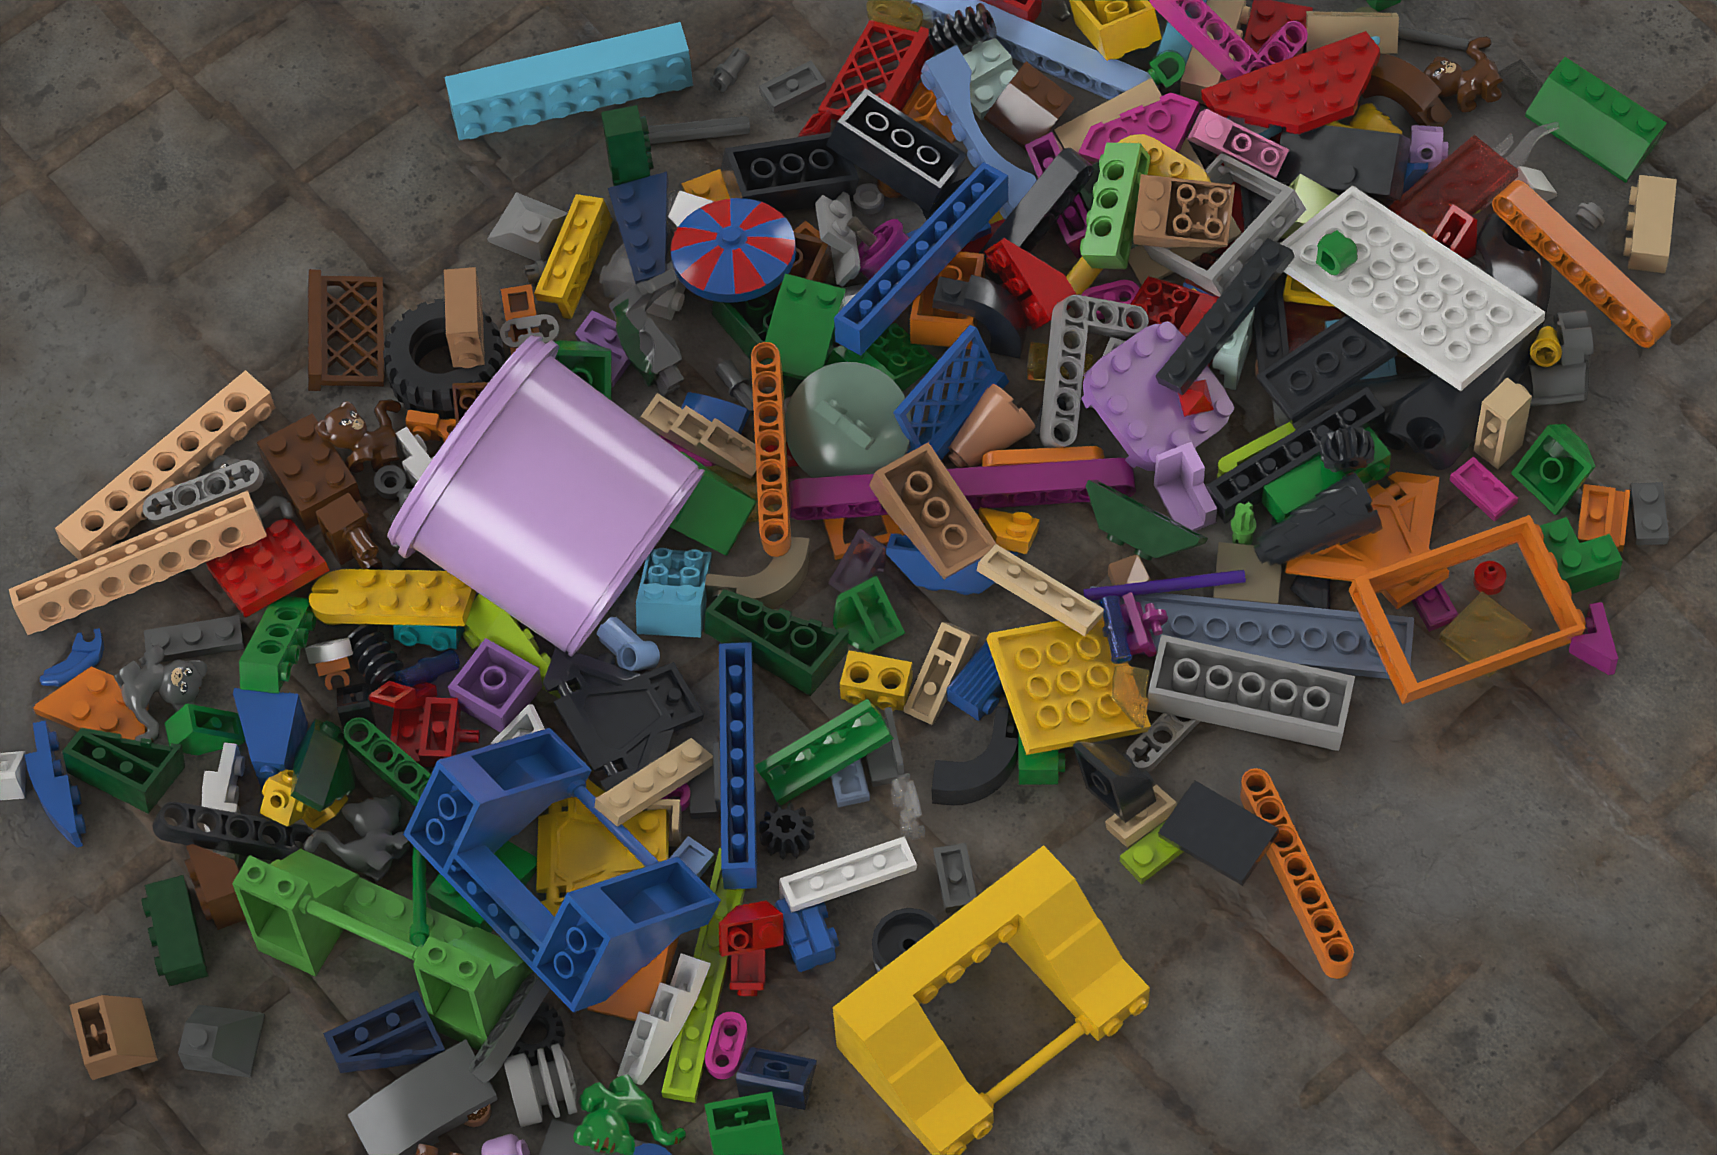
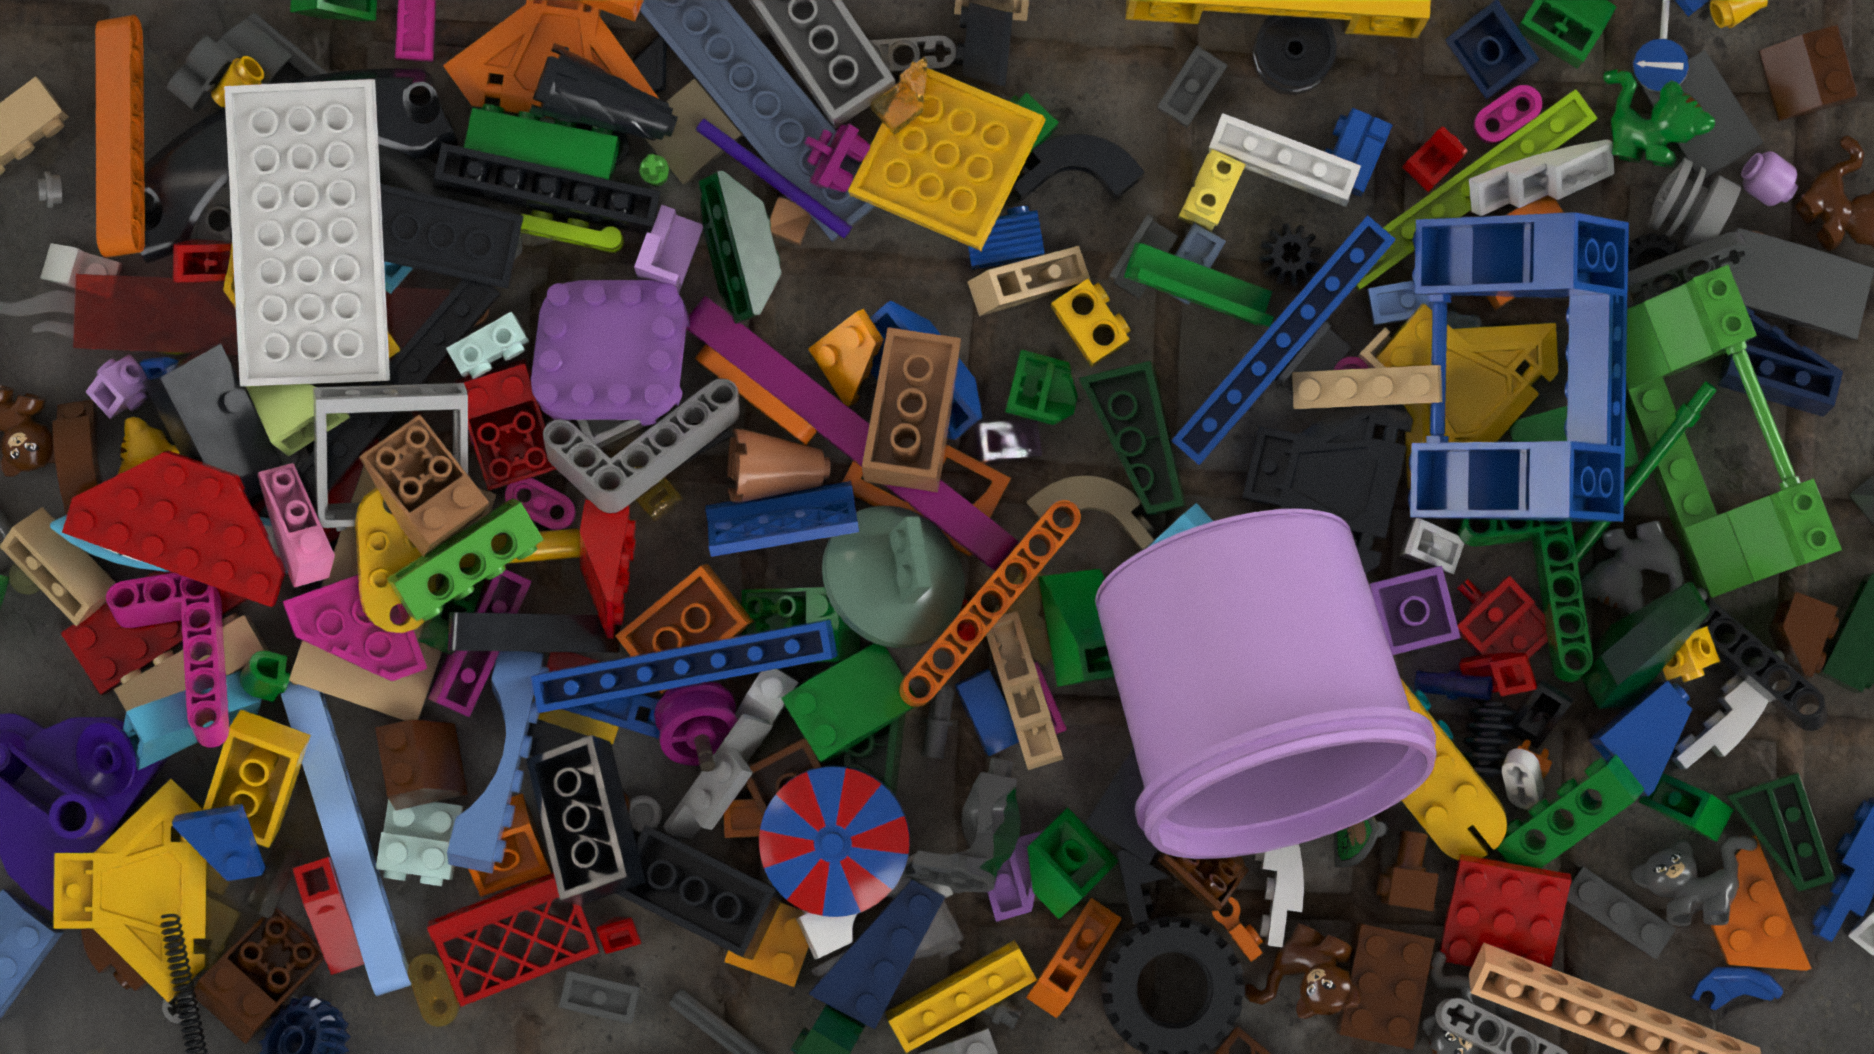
camera: 140 degrees left, 25 degrees up
dark grey plate [374,465,413,507] -> none
medium nougat brick [444,267,485,368] -> none
light grey beam [500,314,559,348] -> none
red slope [719,900,784,957] -> none
clear plate [890,773,925,840] -> none
black piece [929,3,997,55] -> none
black arch [932,275,1027,359] -> none
tan plate [976,544,1104,636] -> none
clear blue pin [1099,596,1132,664] -> none
black plate [1156,238,1295,395] -> none
red slope [1178,379,1214,417] -> none
green plate [1316,230,1358,276] -> none
black gear [1320,426,1375,473] -> none
tan brick [1474,378,1532,469] -> none
none -> light yellow hips [1178,149,1246,232]

